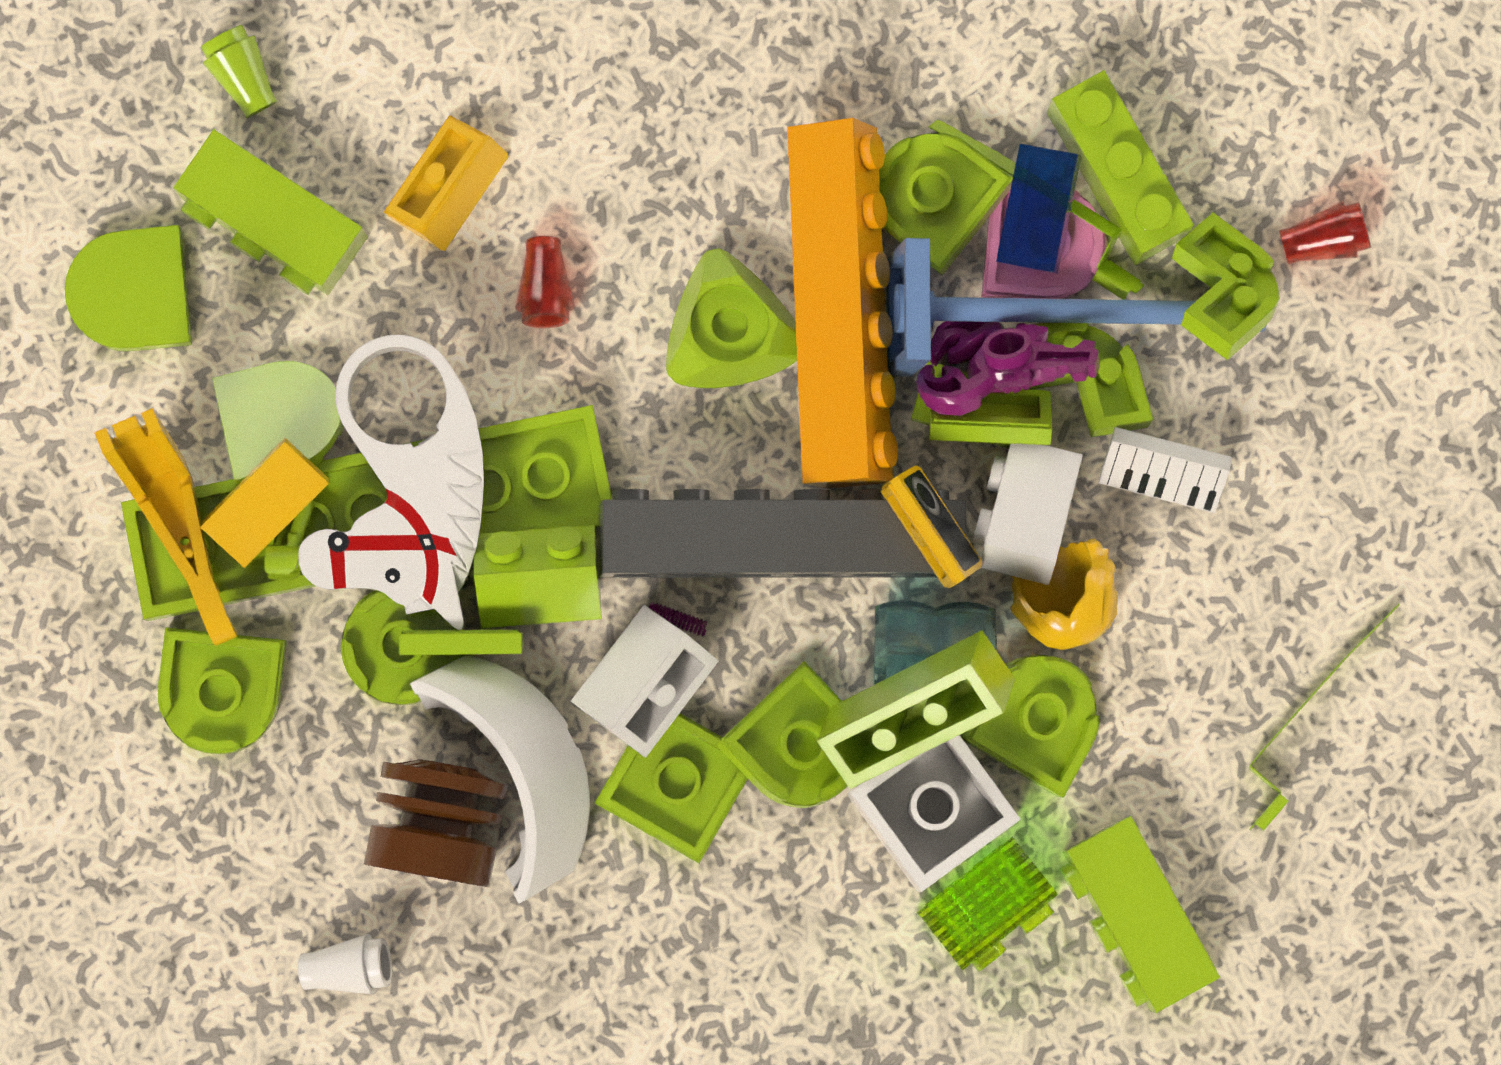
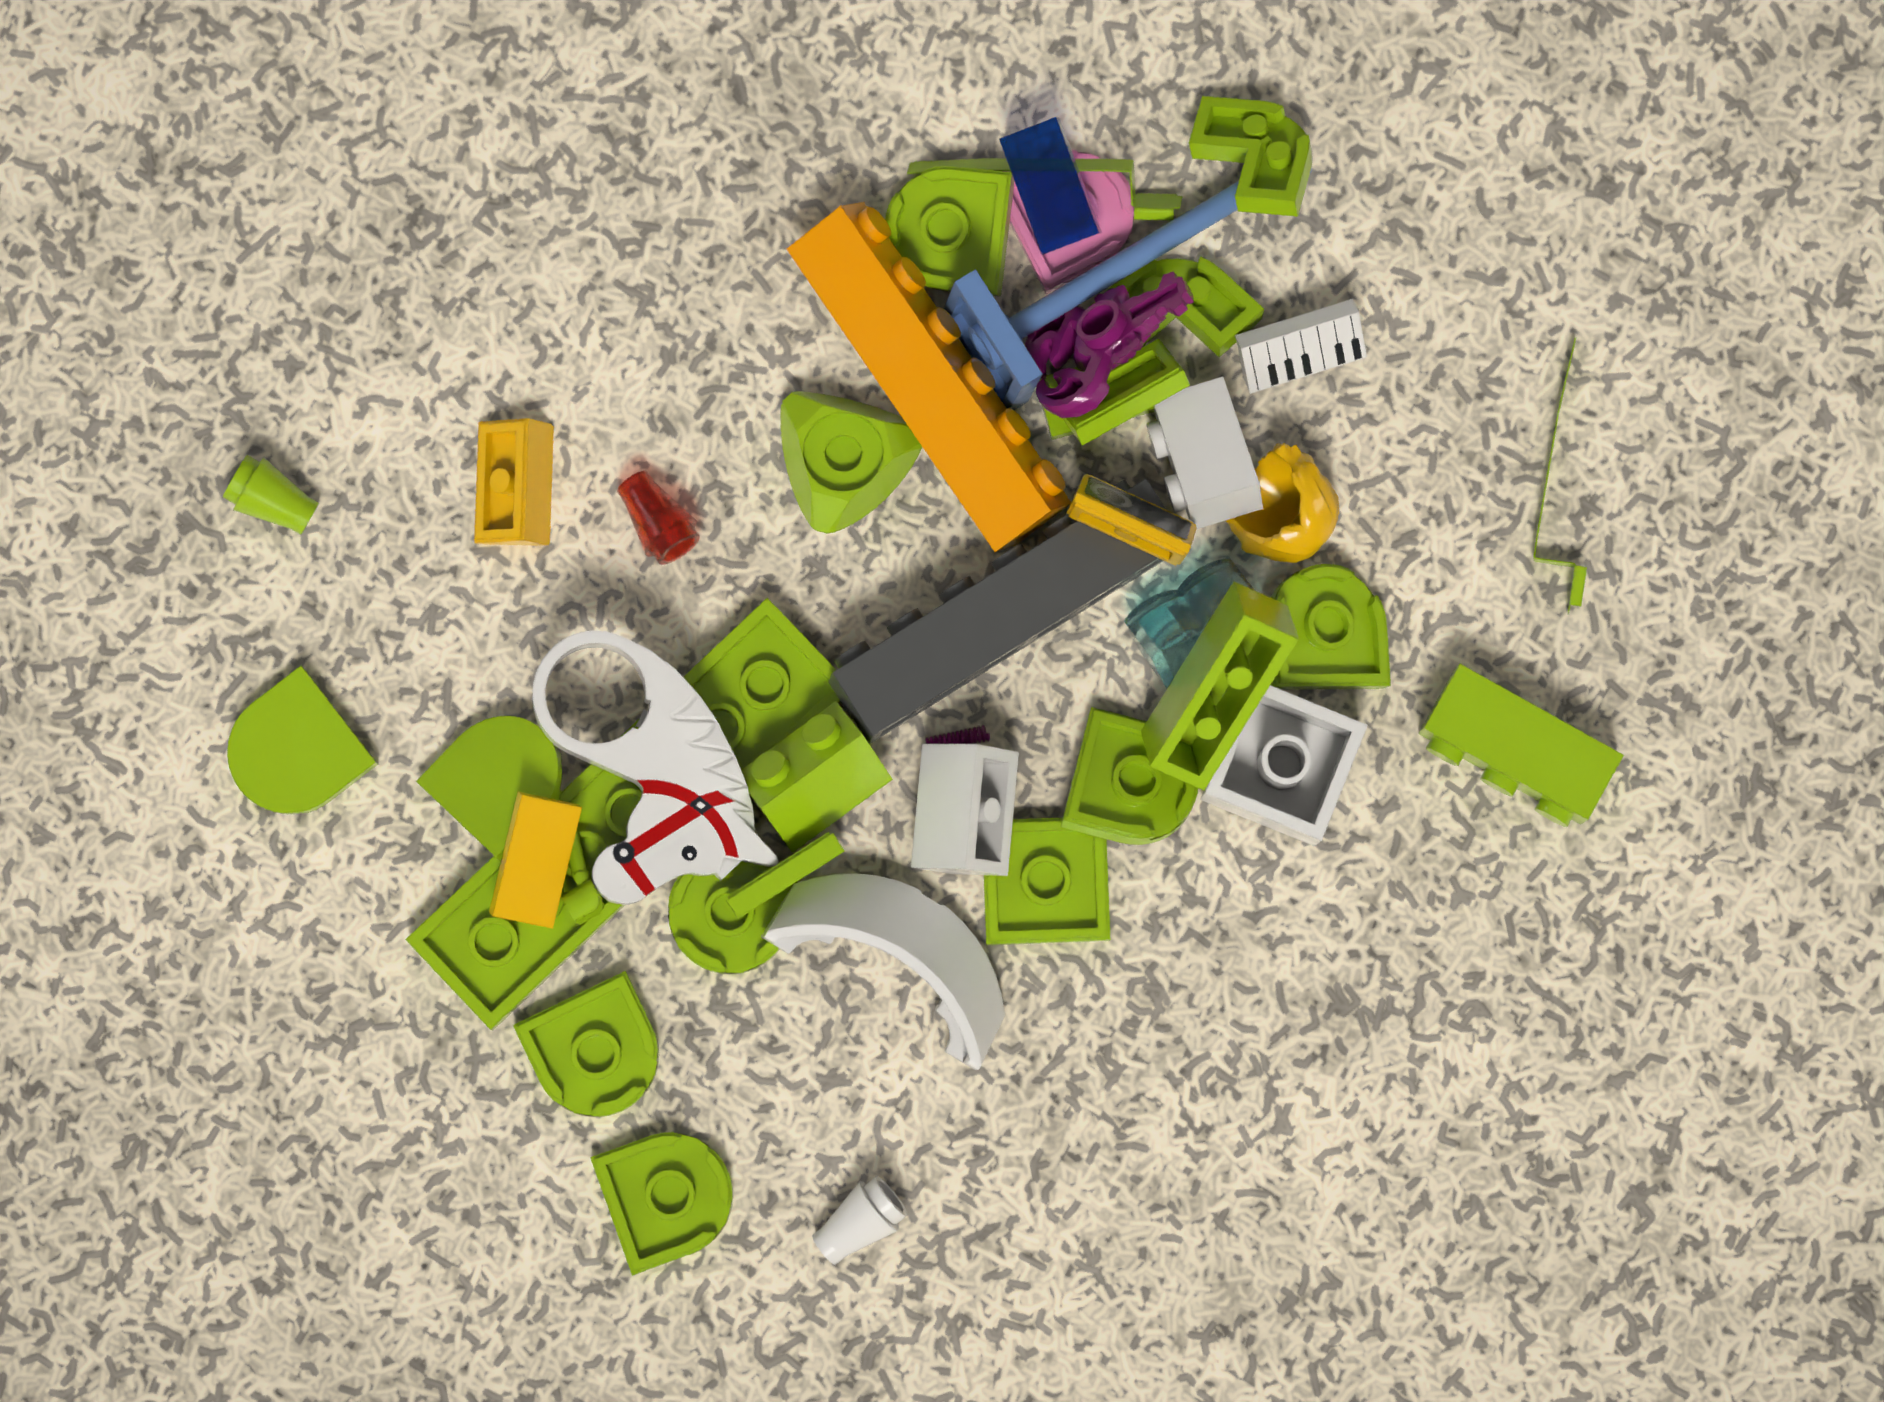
camera: 30 degrees left, 0 degrees up
yellow hinge [94,408,238,646] -> none
lime brick [173,129,368,296] -> none
reddish brown wheel [364,759,509,887] -> none
clear neon green brick [915,837,1058,972] -> none
lime brick [1047,70,1194,266] -> none
clear red cone [1279,200,1371,265] -> none
none -> lime tile [590,1132,733,1276]

